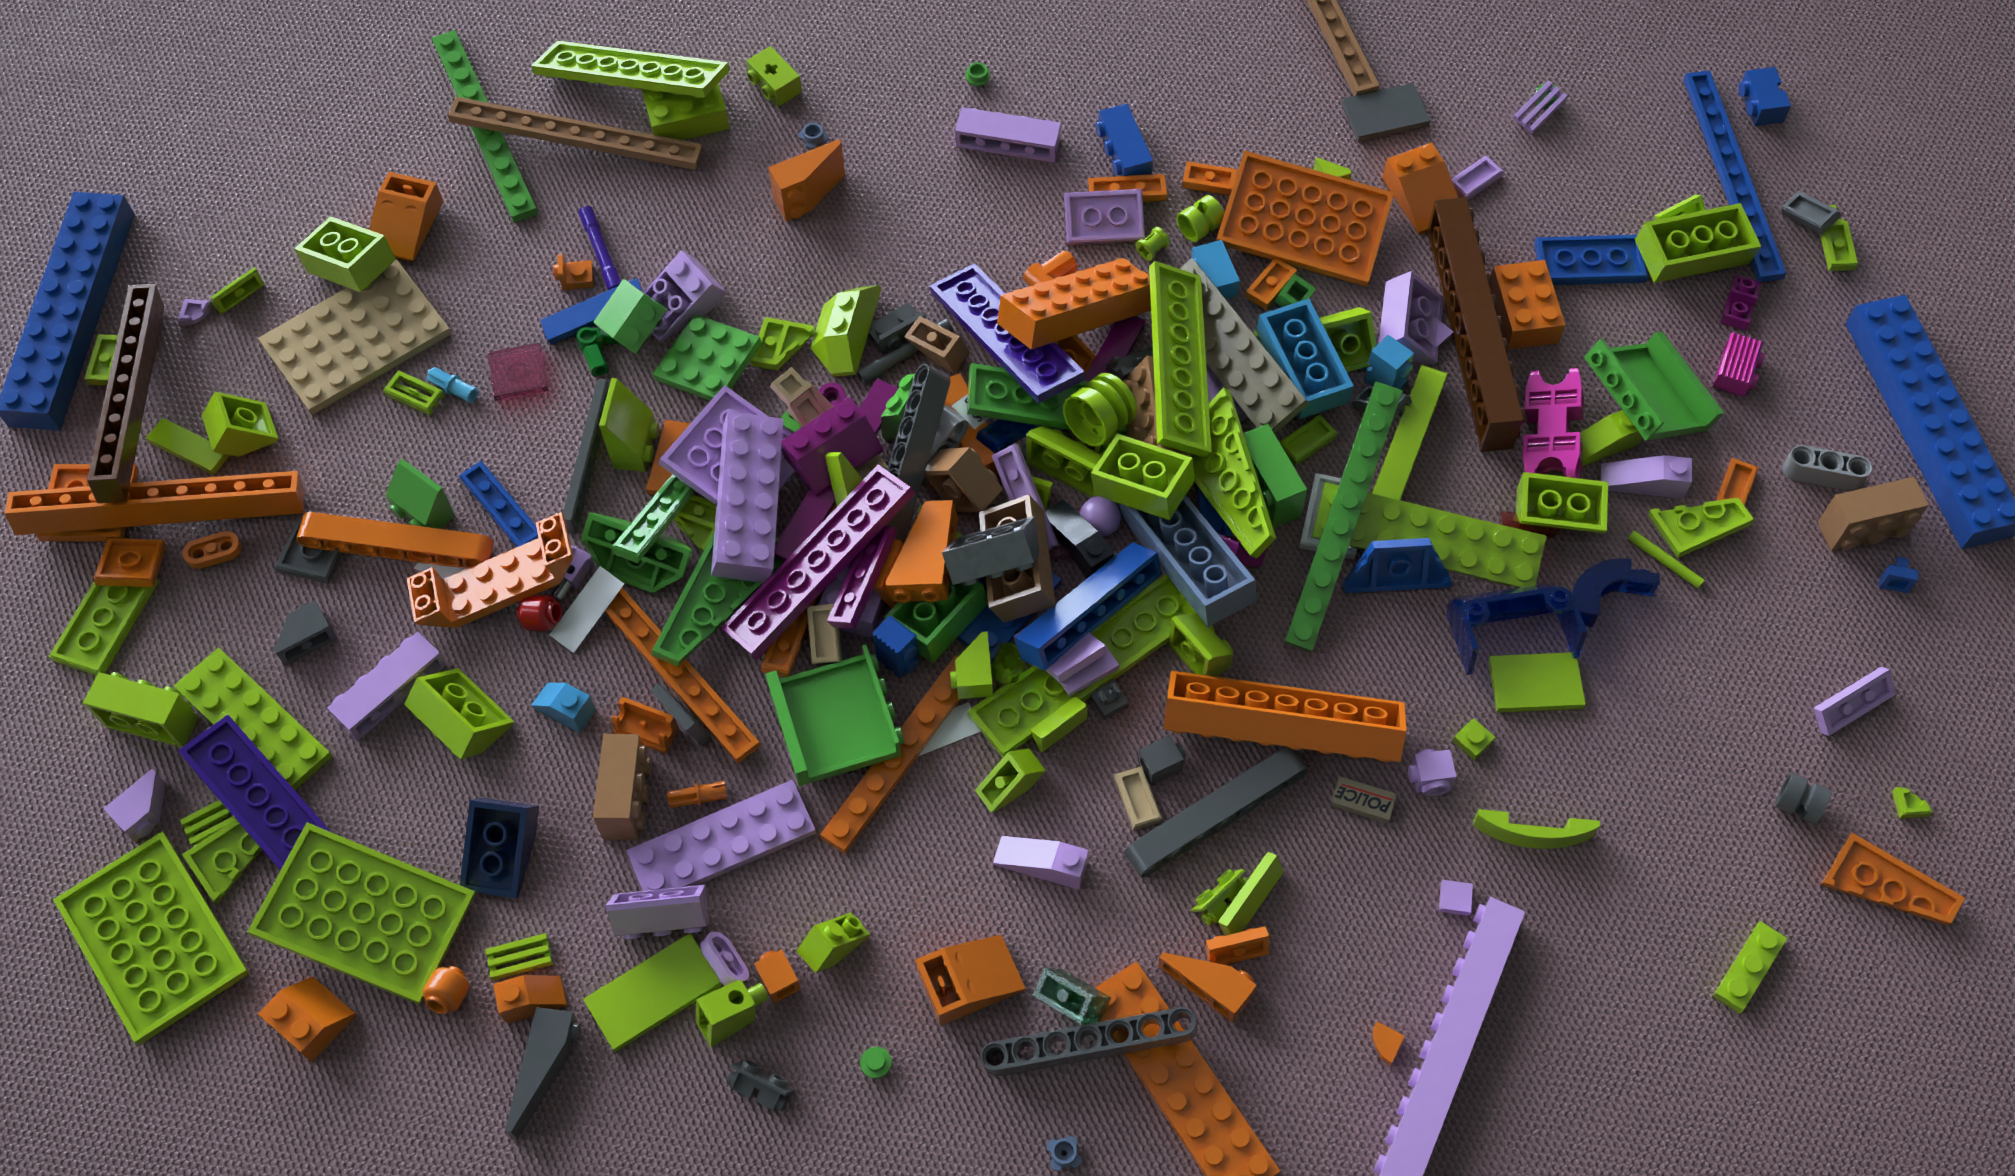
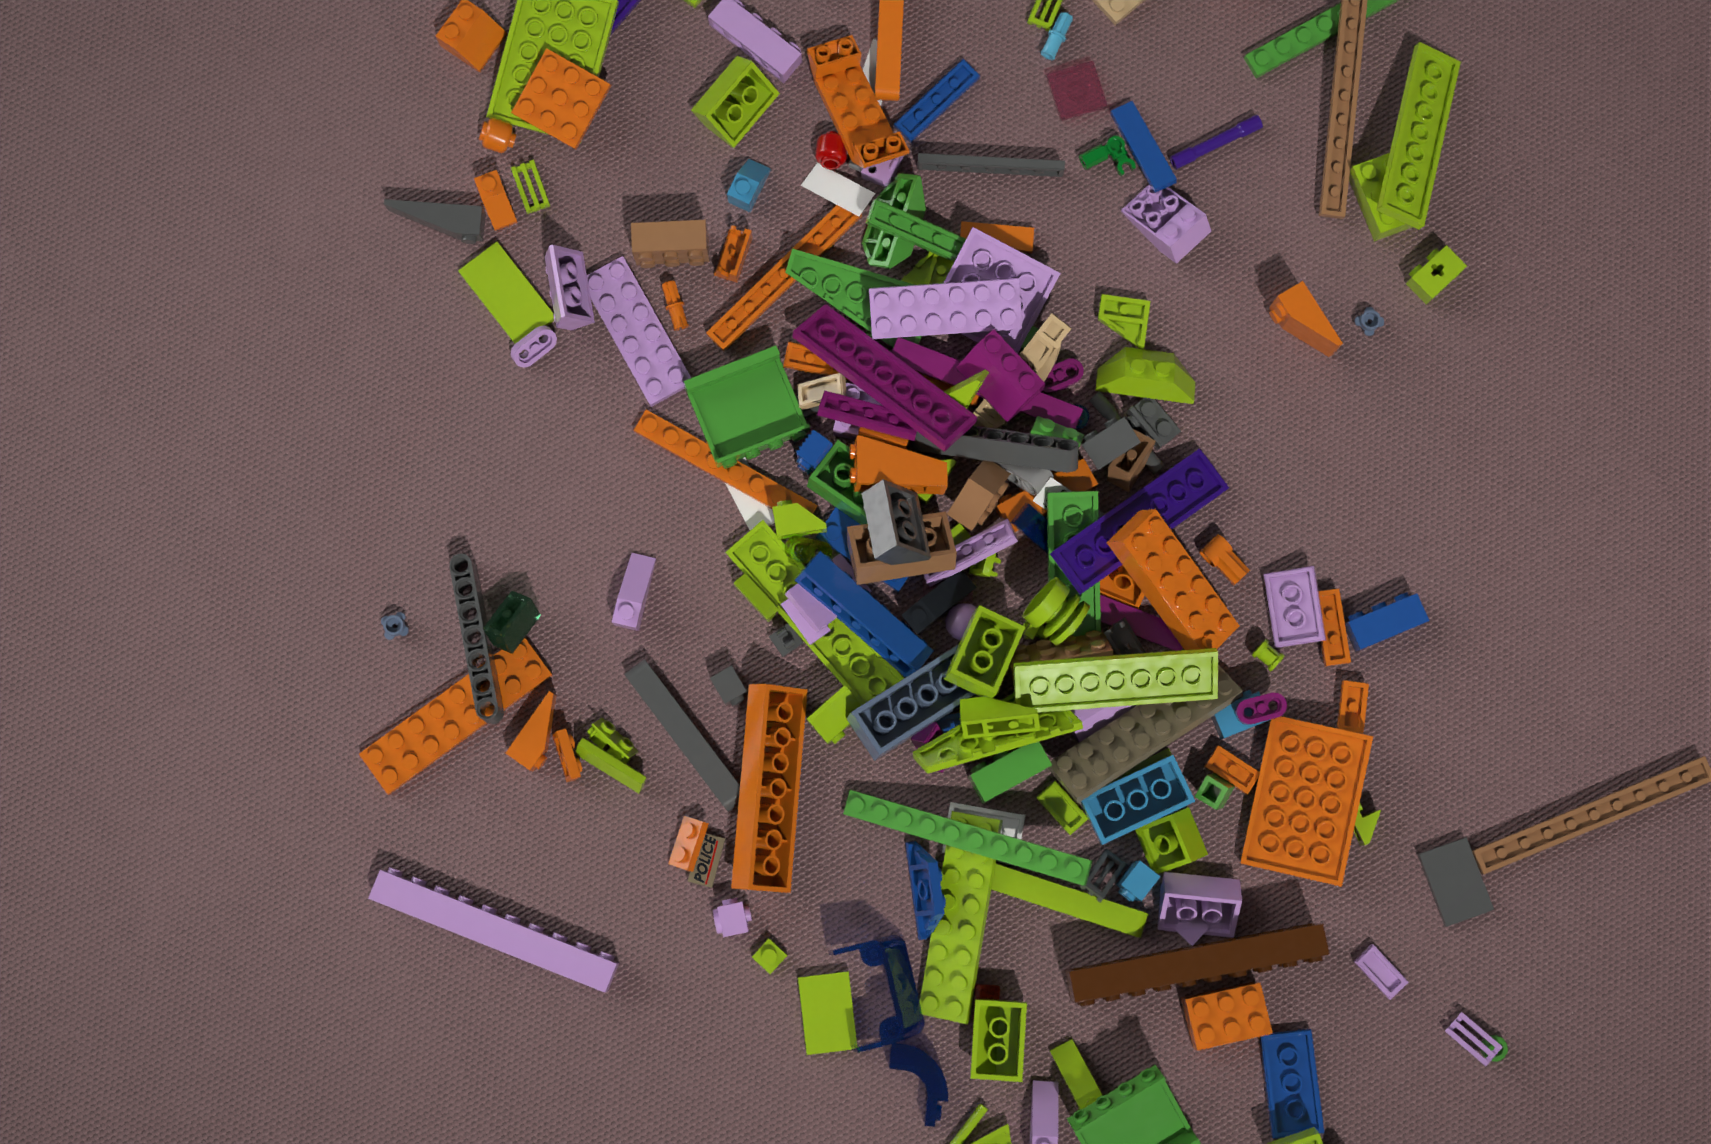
camera: 85 degrees right, 20 degrees up
bright green slope [385,459,455,529] -> none
dark blue slope [459,798,540,898] -> none
orange bracket [553,254,594,290] -> none
bright green slope [593,279,668,354] -> none
lime slope [599,378,659,472] -> none
dark grey tile [650,684,711,747] -> none
bright green plate [652,314,762,401] -> none
lime torso [696,980,769,1047] -> none
dark grey hinge [726,1060,795,1111] -> none
orange brick [754,949,801,1004] -> none
lime slope [796,912,870,973] -> none
bright green plate [860,1047,892,1079] -> none
orange slope [915,934,1026,1026] -> none
lavender brick [955,107,1061,163] -> none
bright green plate [965,62,990,86] -> none
lime slope [975,748,1046,813] -> none
lime slope [1026,425,1103,497] -> none
tan tile [1114,766,1162,831] -> none
lime wheel [1176,195,1224,243] -> none
orange tile [1372,1021,1405,1066] -> none
orange slope [1382,142,1458,235] -> none
lavender tile [1439,880,1473,916] -> none
lime slope [1473,809,1600,849] -> none
dark pink piece [1523,368,1584,478] -> none
none -> orange plate [511,48,612,150]
none -> orange plate [668,816,709,872]
none -> lime slope [960,697,1040,739]
none -> dark grey slope [1082,416,1141,470]
none -> magenta plate [1235,692,1287,725]

